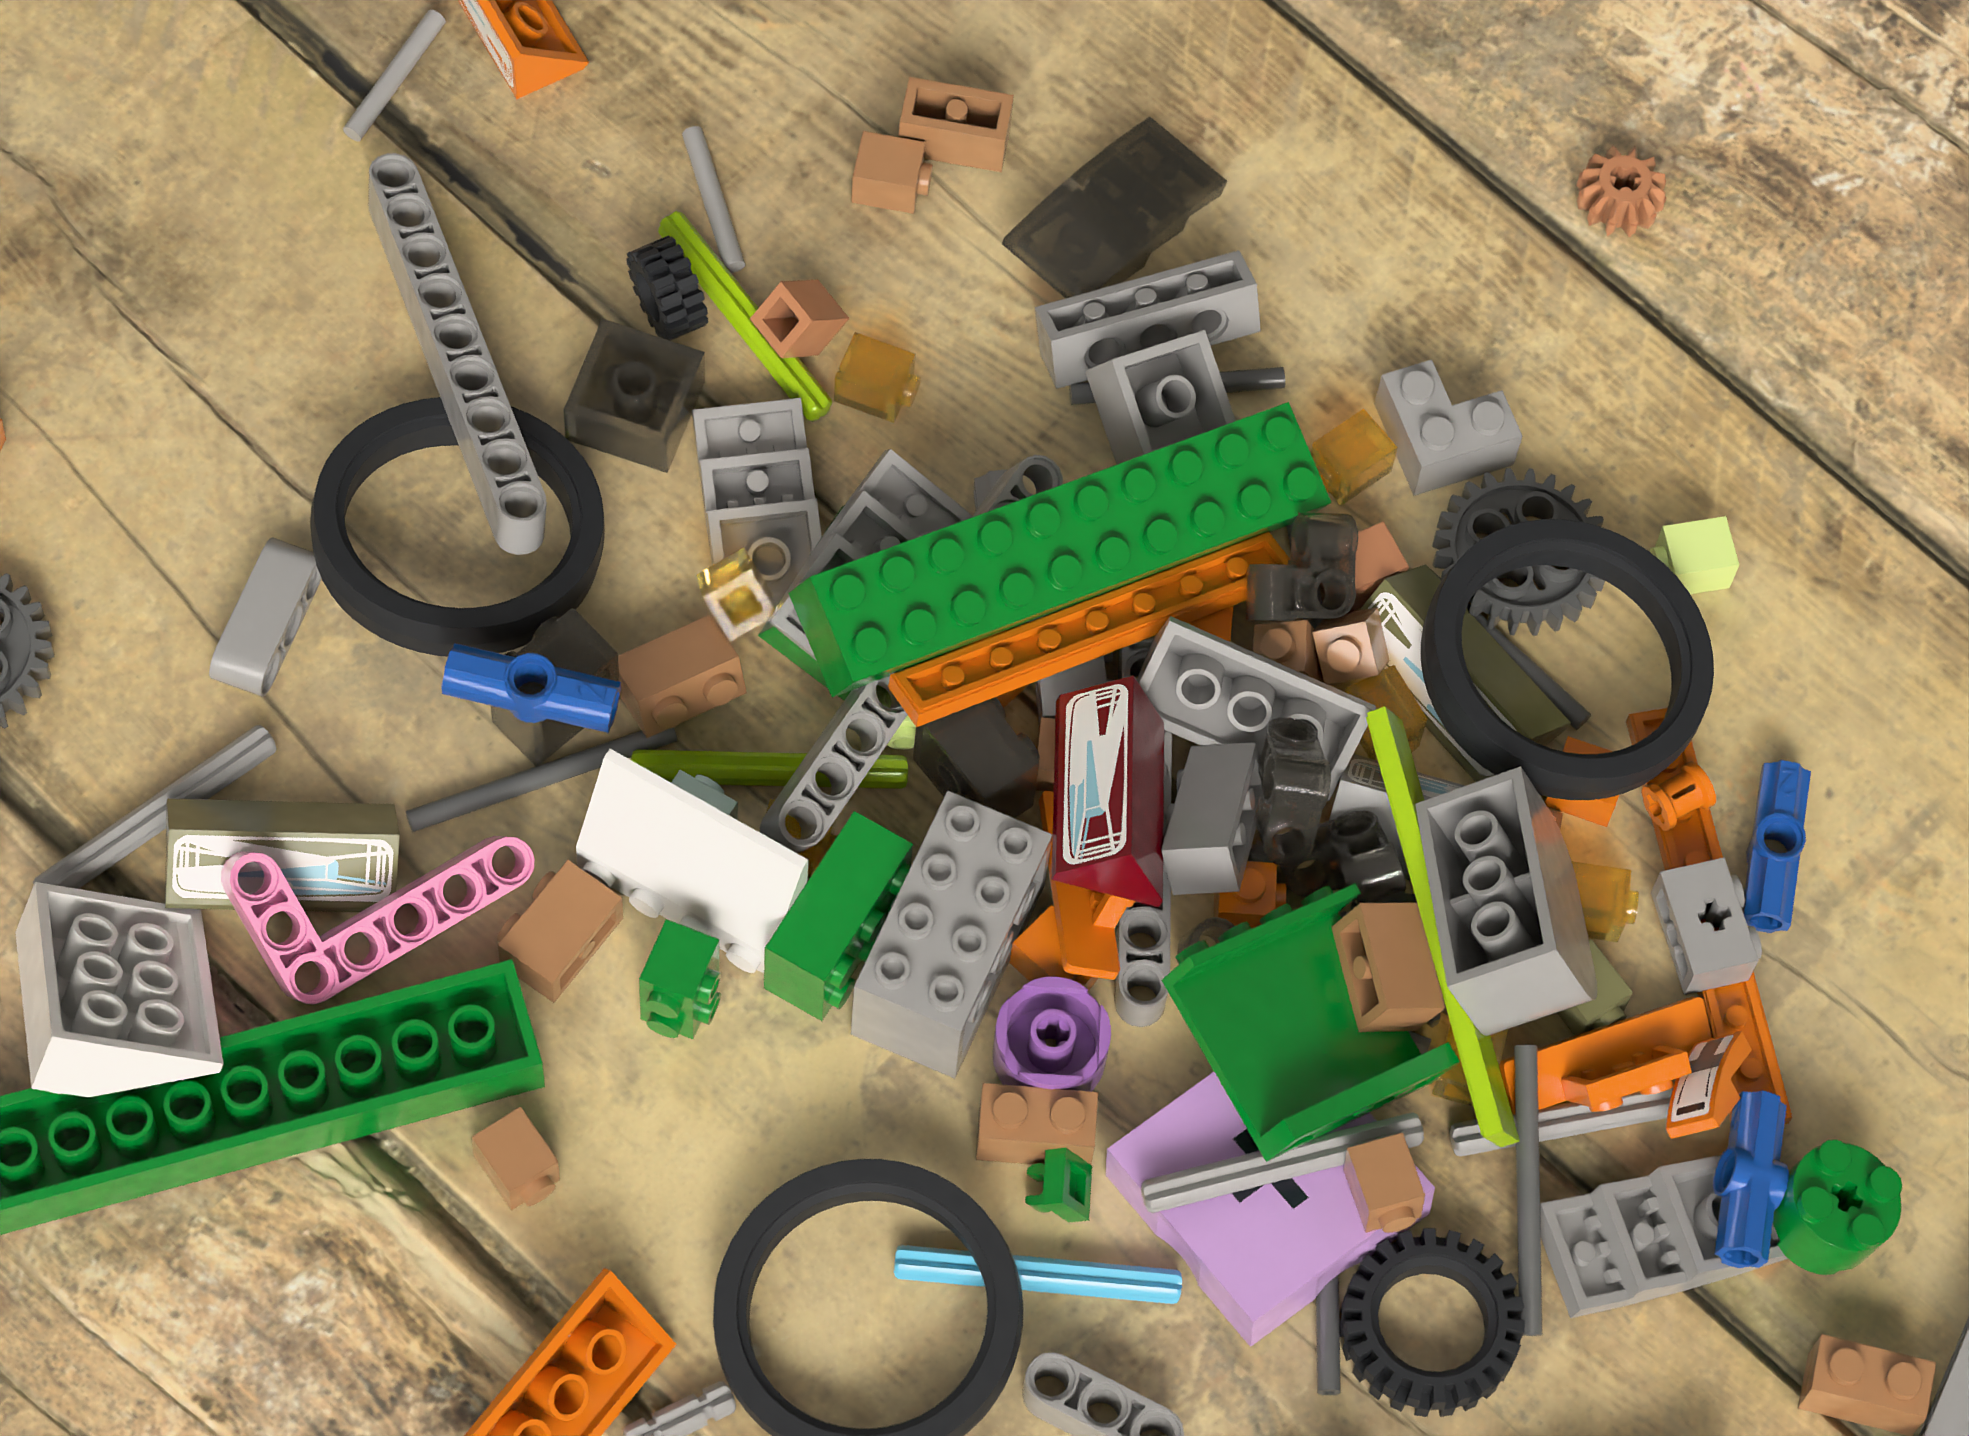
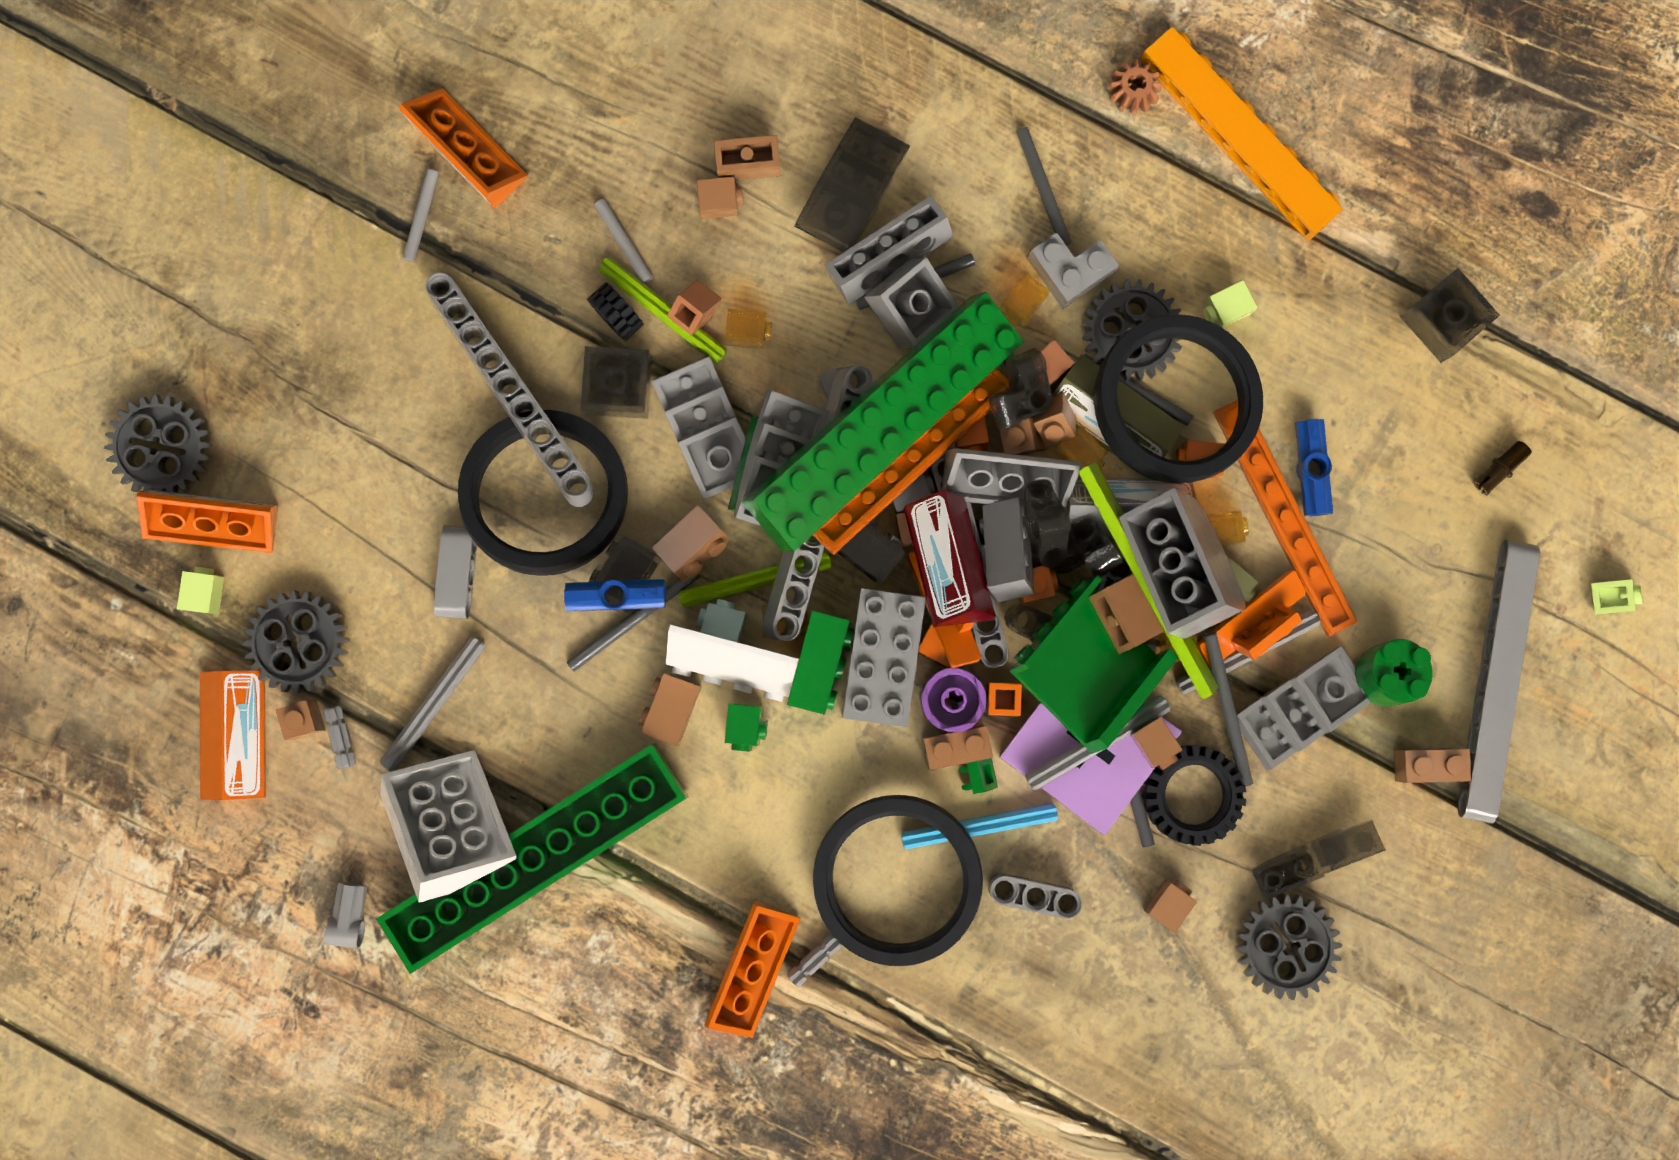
camera: 10 degrees left, 20 degrees up
olive slope [165,799,400,912] -> none
bright pink beam [221,836,535,1004] -> none
medium nougat brick [471,1106,560,1211] -> none
clear yellow brick [696,548,776,641] -> none
orange bush [1641,761,1716,831] -> none
light grey brick [1651,857,1762,995] -> none
slope [1666,1031,1752,1139] -> none
blue piece [1713,1090,1789,1269] -> none
none -> orange brick [985,683,1022,716]
none -> dark grey bar [1016,127,1072,246]
none -> light orange brick [1140,26,1343,242]

